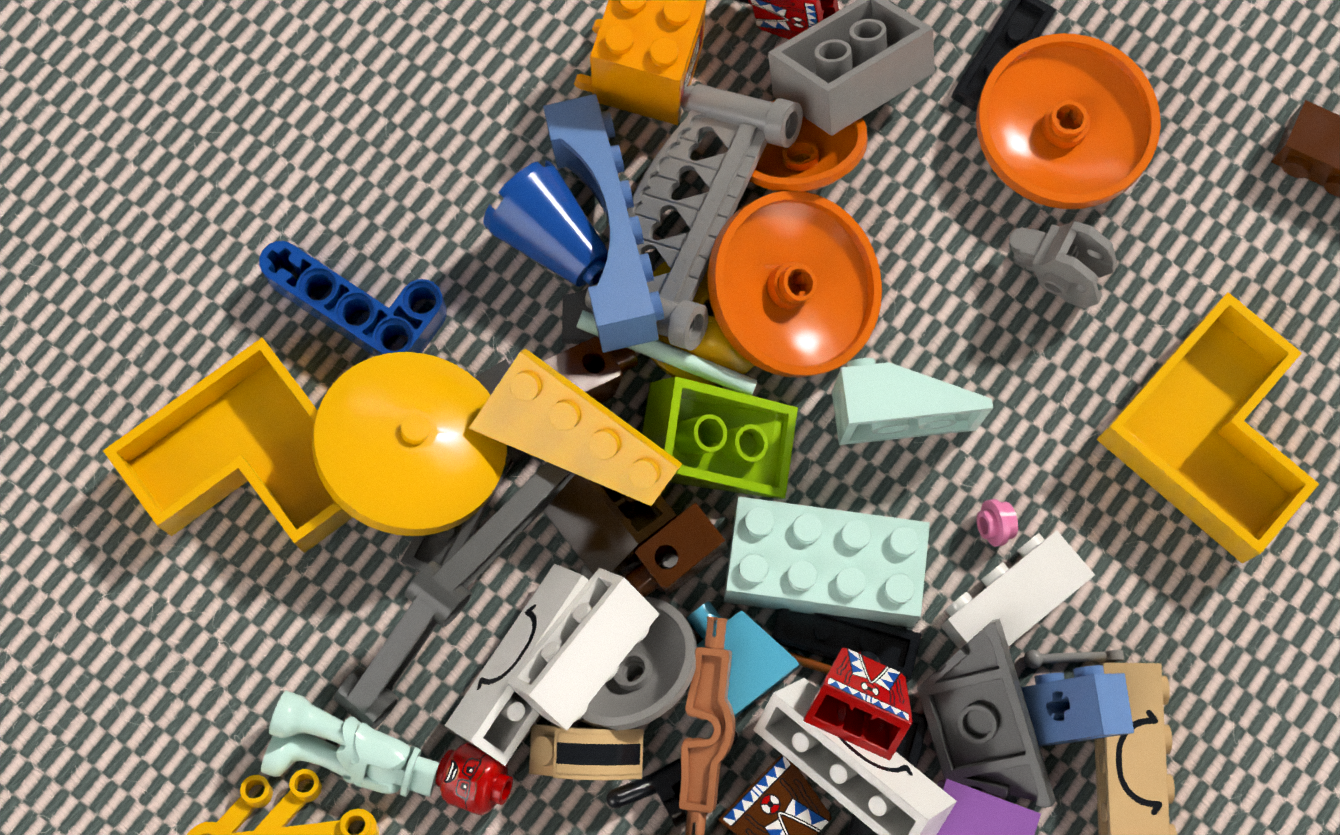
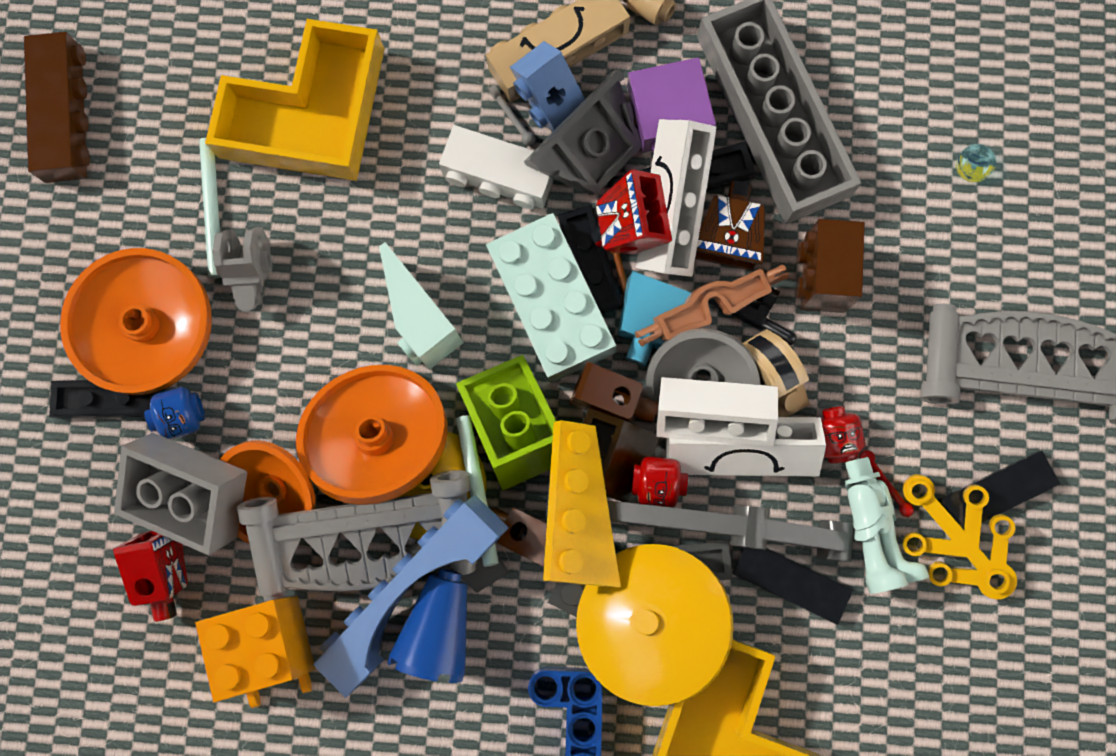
camera: 110 degrees left, 5 degrees up
bright pink plate [977,499,1018,547] -> none
none -> blue head [144,387,205,440]
none -> light aqua bar [199,138,222,279]
none -> red head [632,456,688,508]
none -> black tile [732,547,853,625]
none -> red hinge [859,450,914,517]

